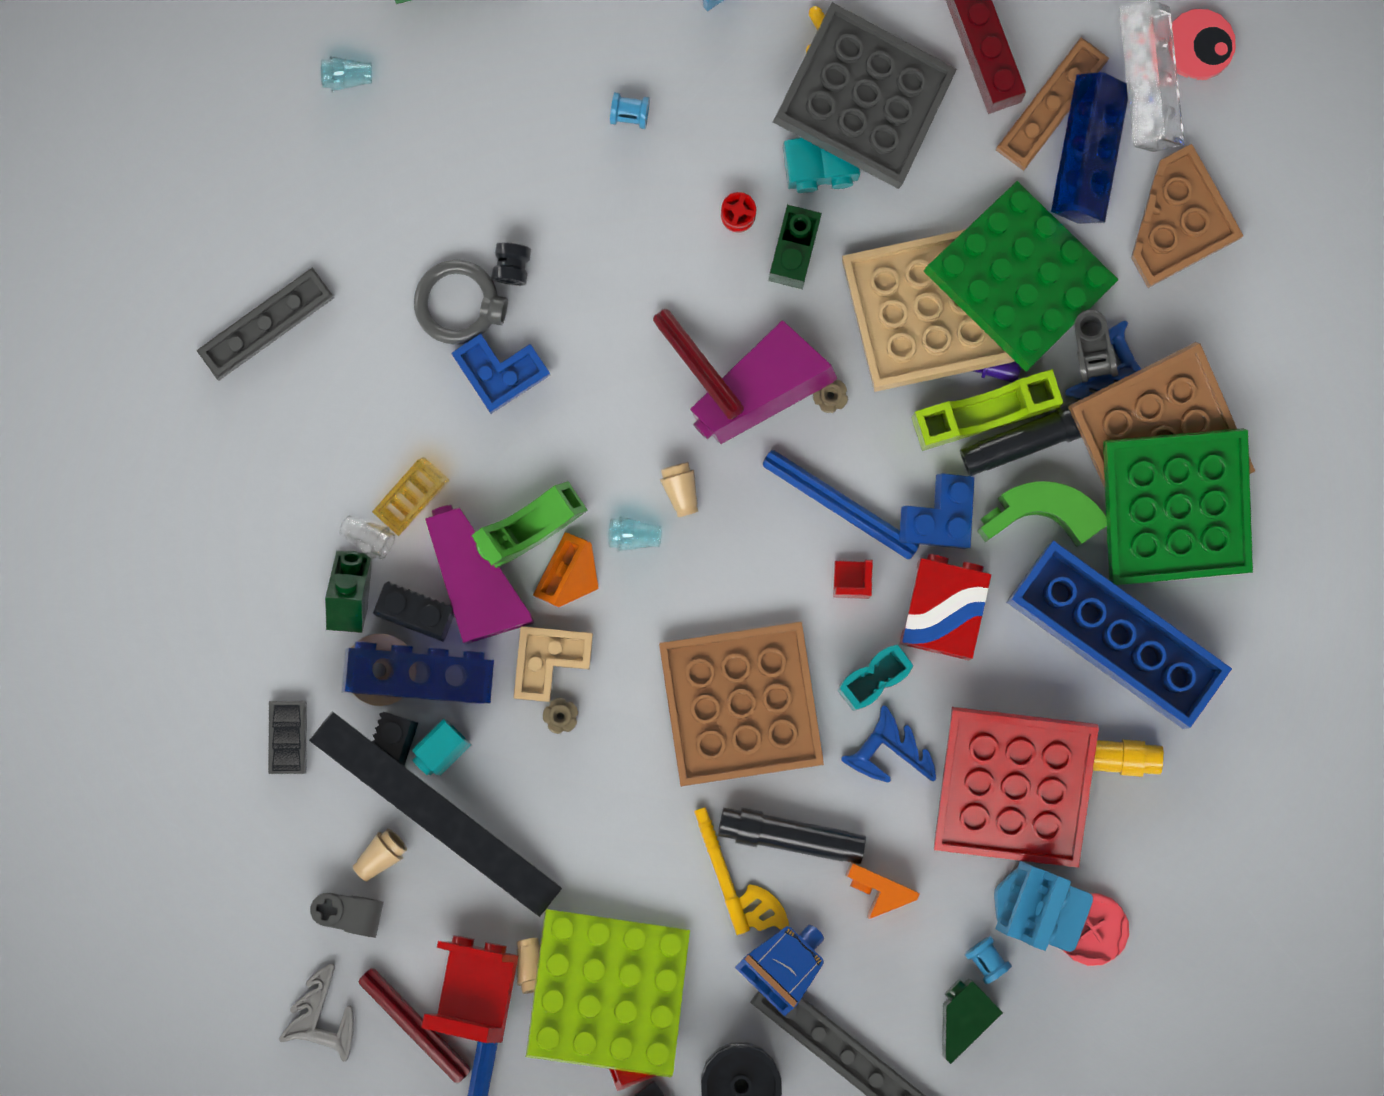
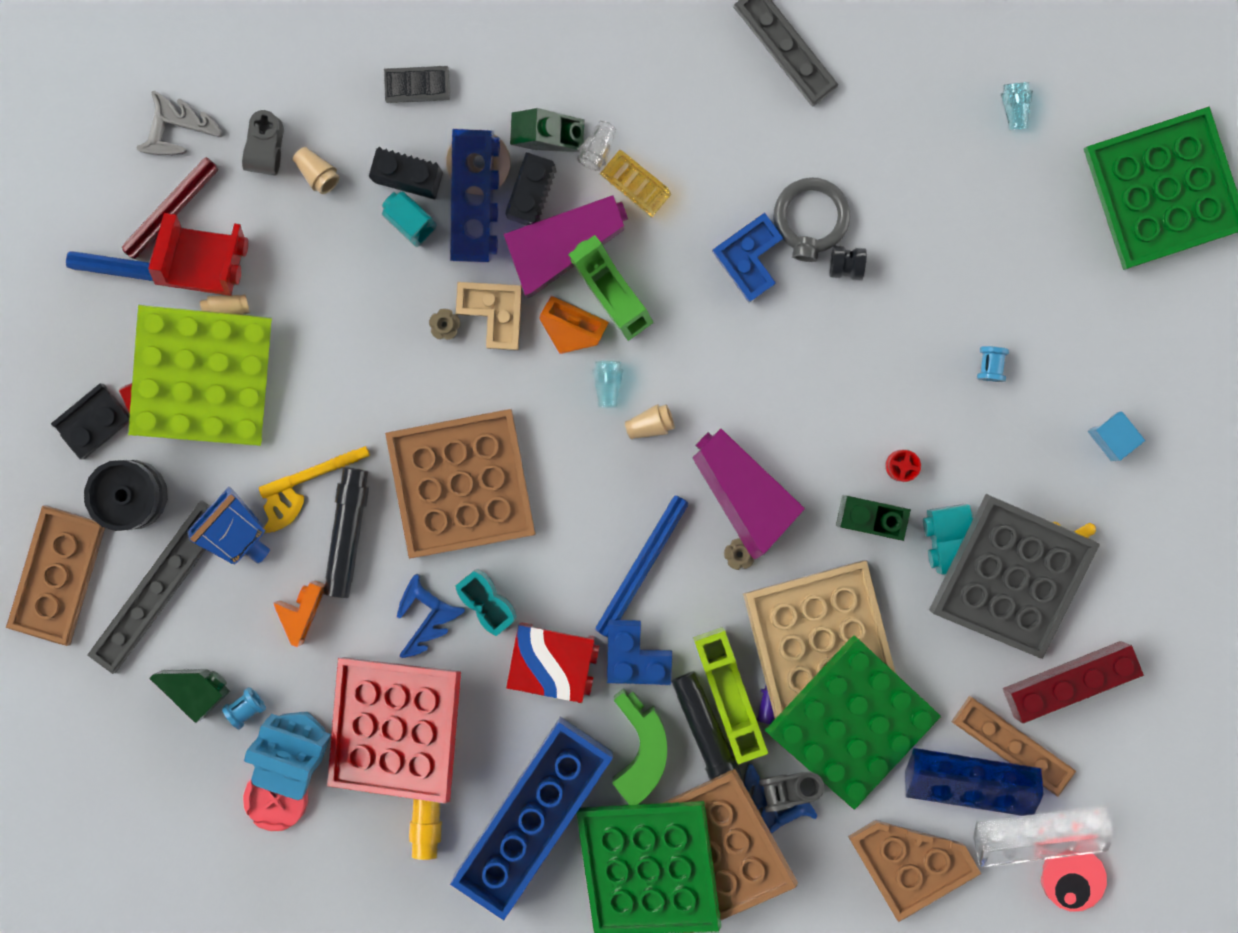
camera: 90 degrees right, 5 degrees up
black tile [309,711,562,917] -> none
dark red axle [653,309,744,419] -> none
red panel [833,560,873,599] -> none

